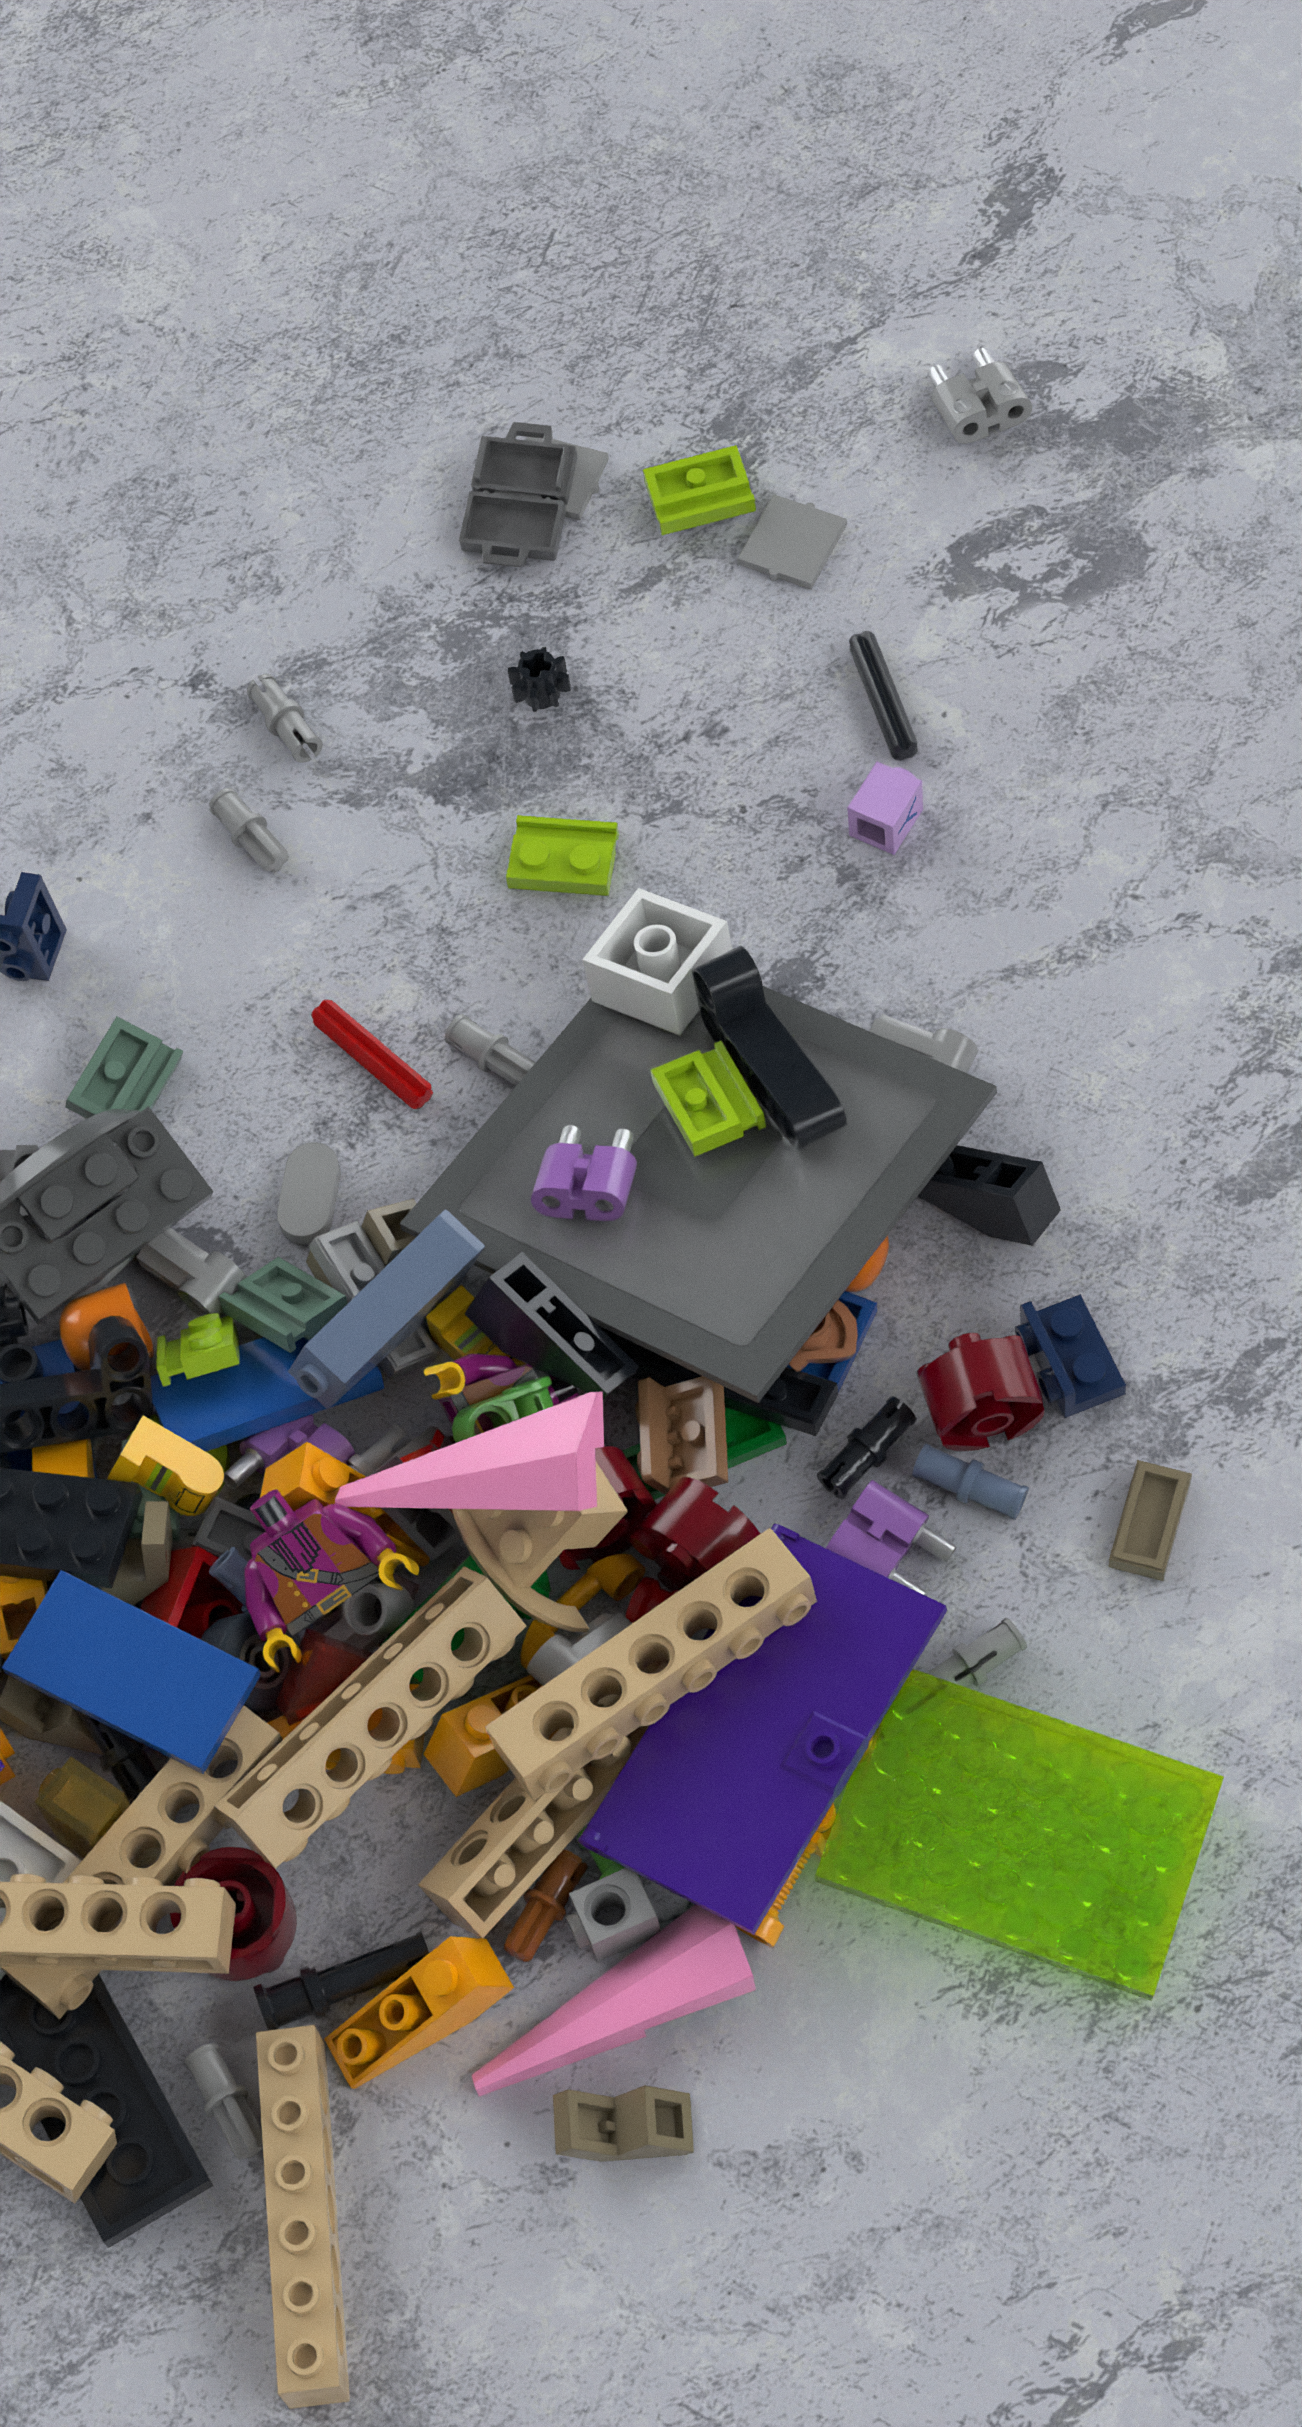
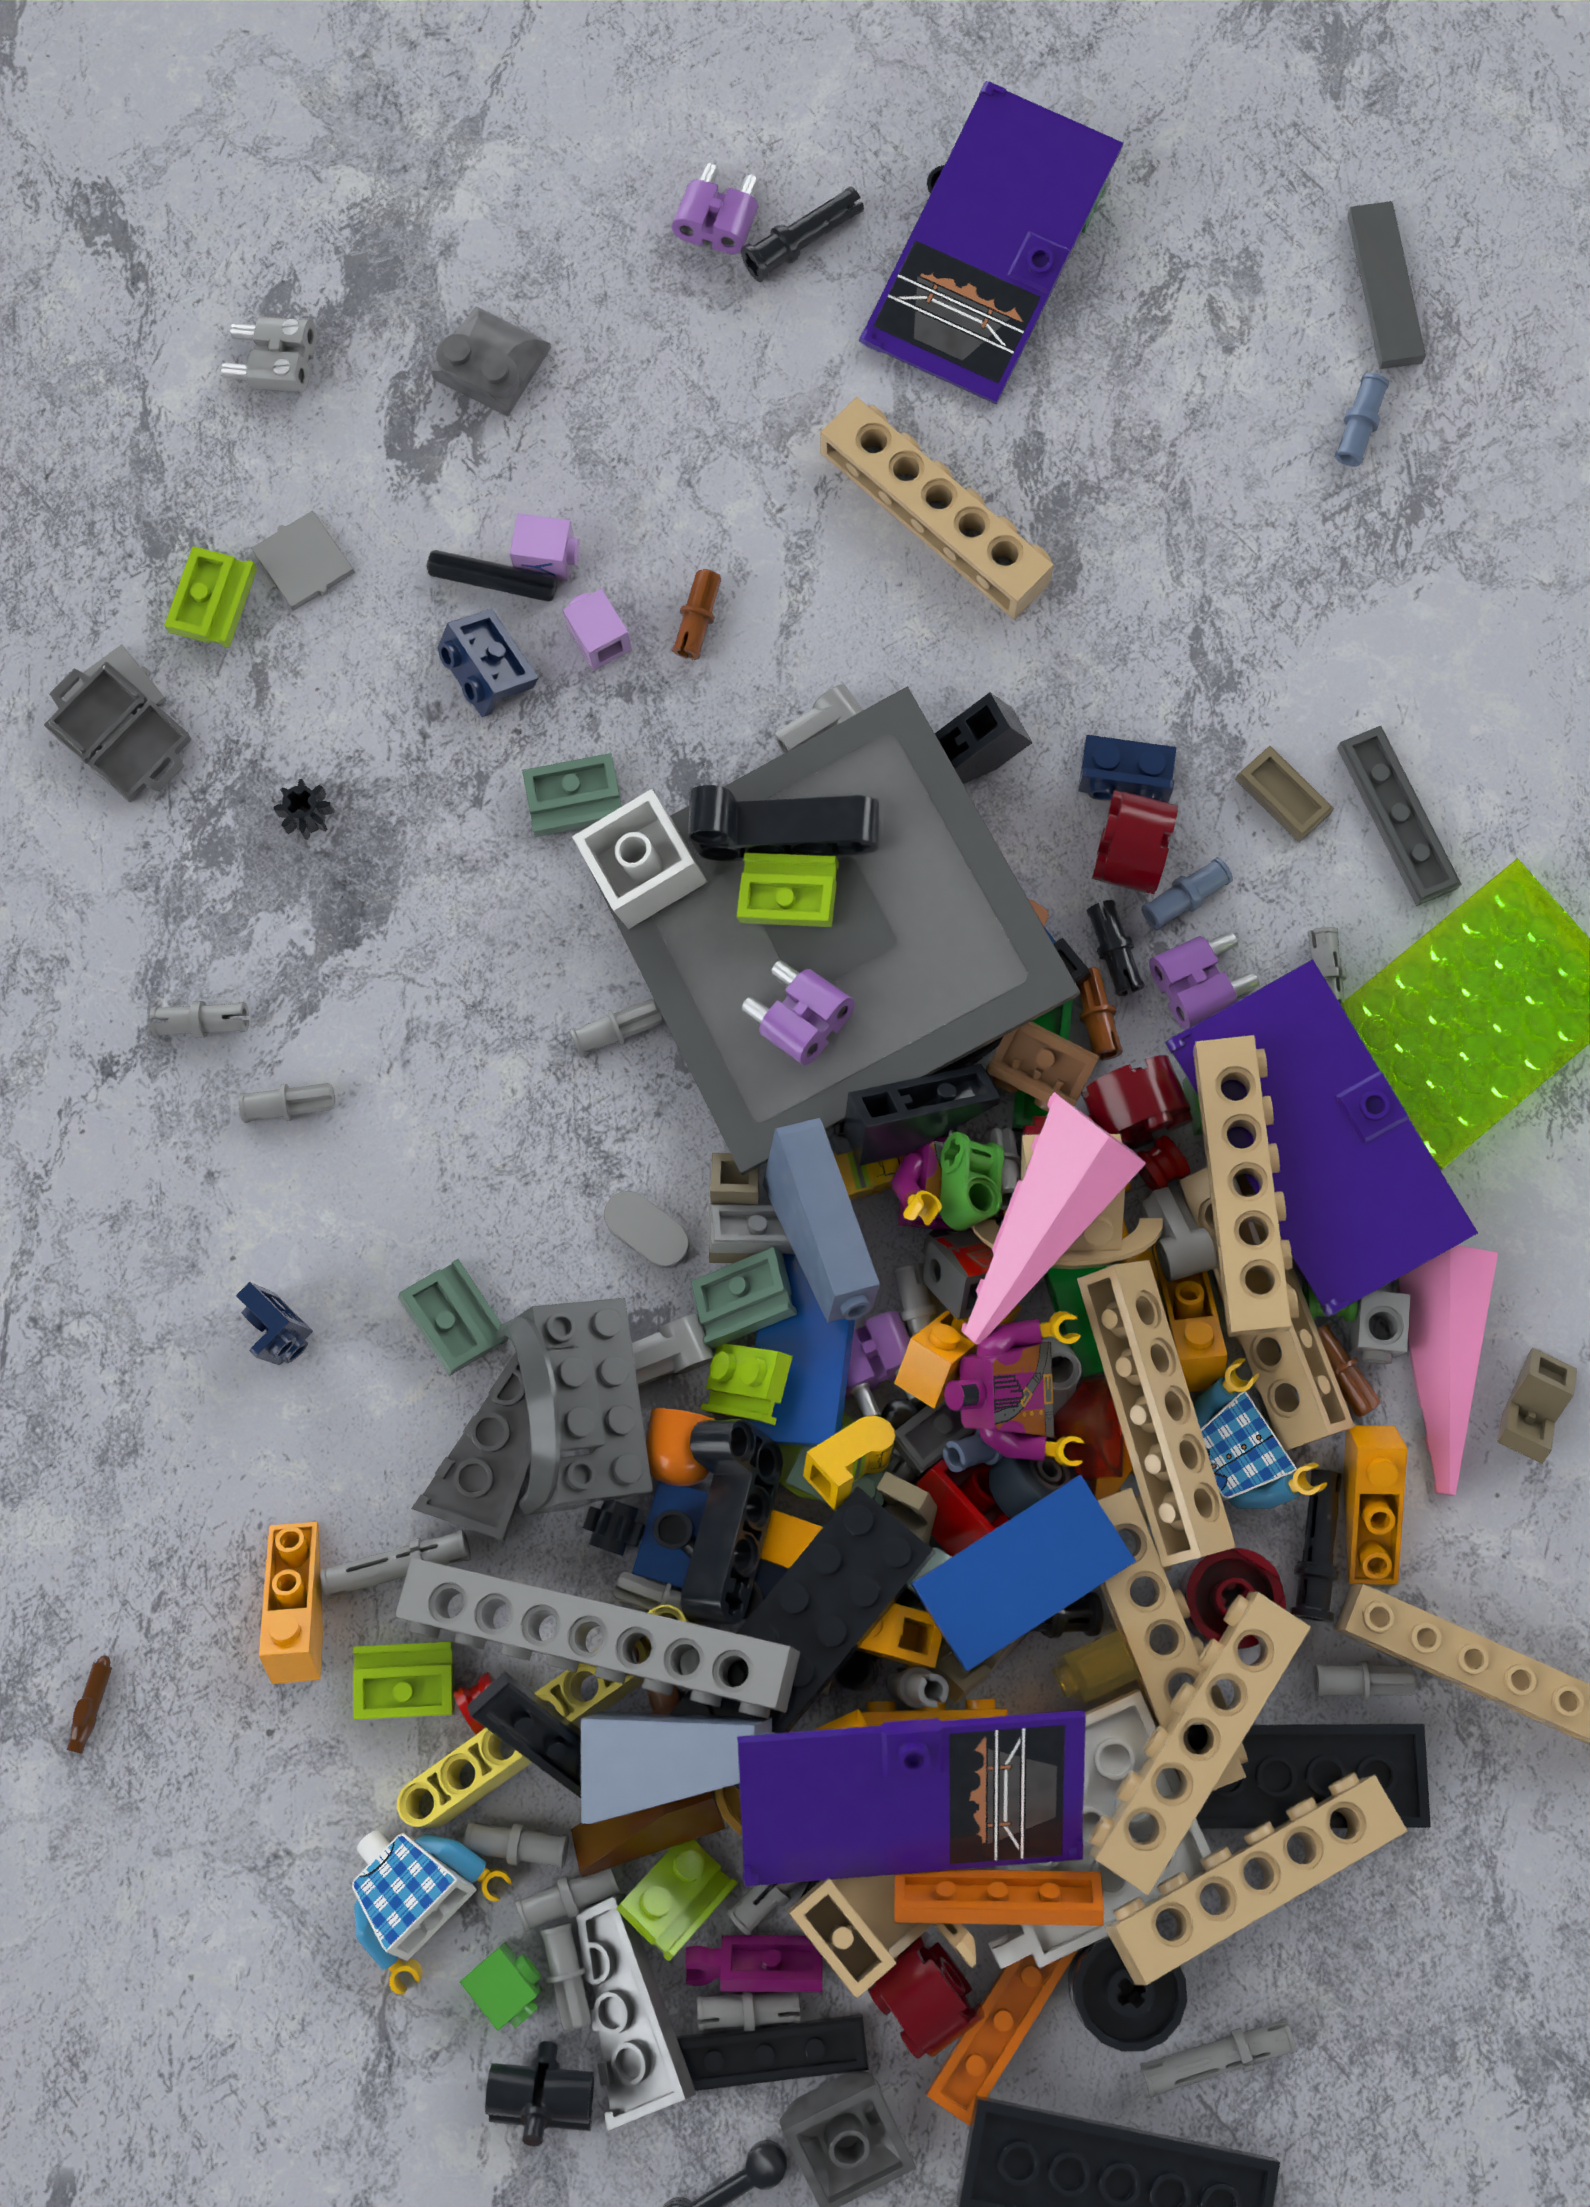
camera: 65 degrees left, 15 degrees up
red axle [311,999,433,1109] -> none
lime plate [506,815,619,896] -> none
none -> flat silver slope [431,306,551,417]
none -> dark blue bracket [438,608,539,717]
none -> lavender brick [510,513,580,581]
none -> sand green plate [522,753,622,837]
none -> dark orange axle [672,569,721,660]
none -> tan brick [820,397,1054,620]
none -> dark orange axle [1078,967,1123,1061]
none -> torso [1194,1358,1327,1509]
none -> dark grey tile [1337,725,1462,906]

